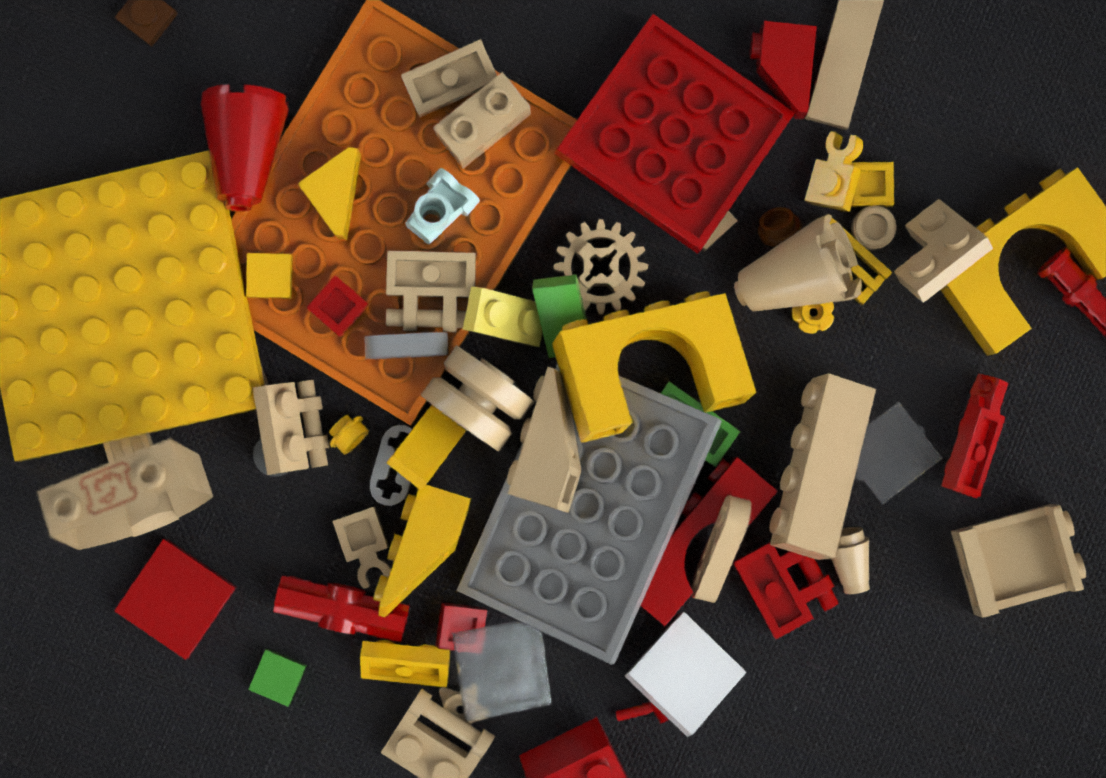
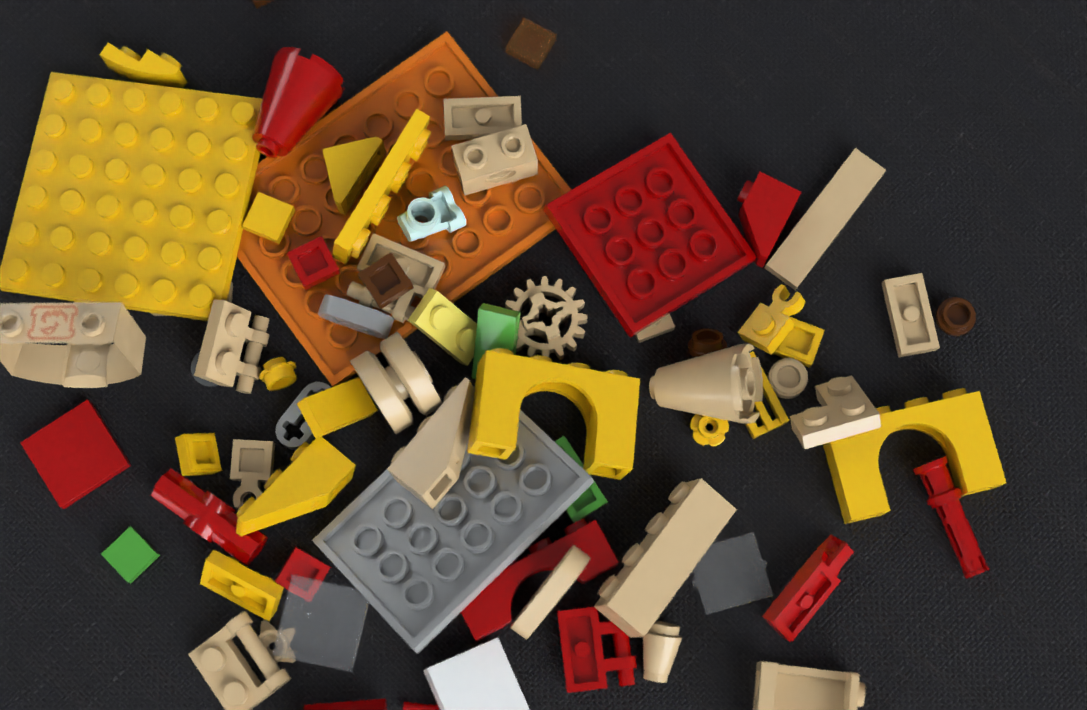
camera: 20 degrees right, 10 degrees down
none -> yellow slope [99,43,187,88]
none -> yellow tile [175,433,222,476]
none -> yellow plate [332,108,432,265]
none -> reddish brown plate [358,252,414,309]
none -> tan plate [881,273,940,358]
none -> reddish brown plate [936,297,976,336]

